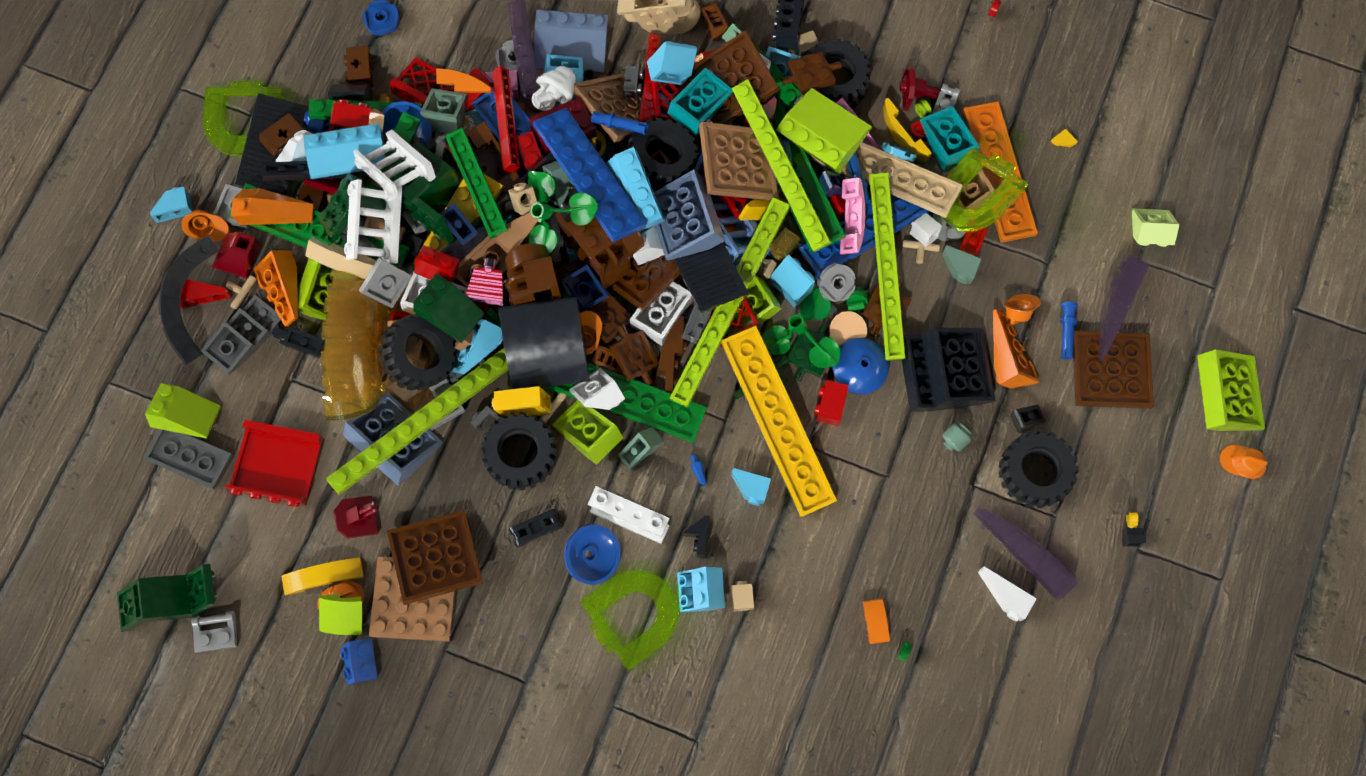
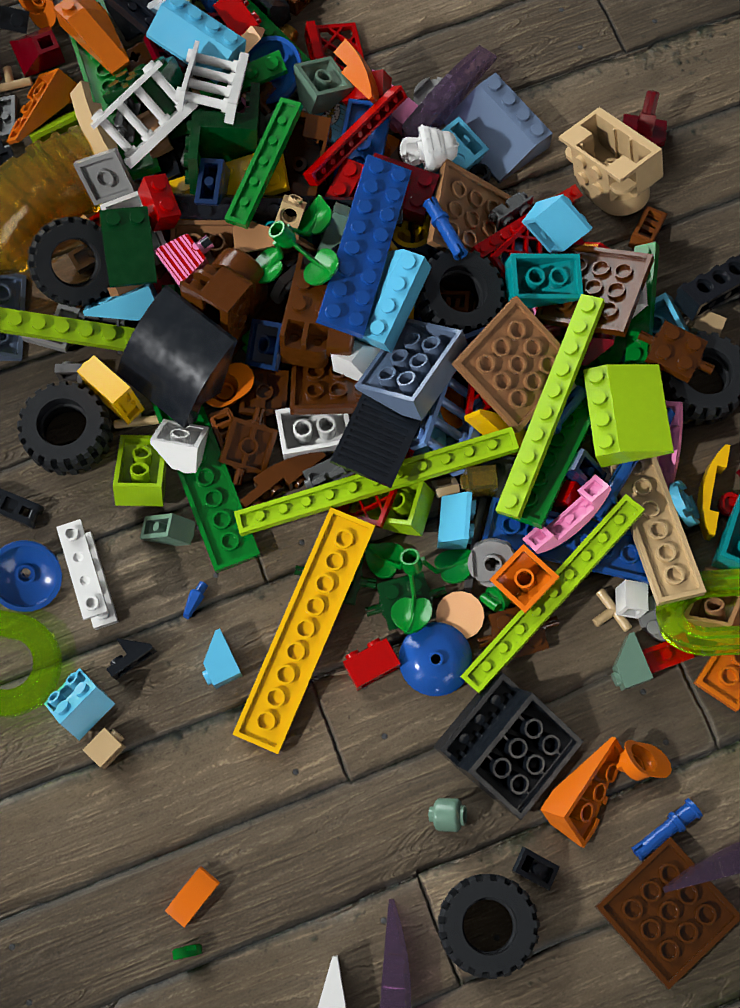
camera: 50 degrees right, 0 degrees up
none -> orange slope [489,544,560,614]

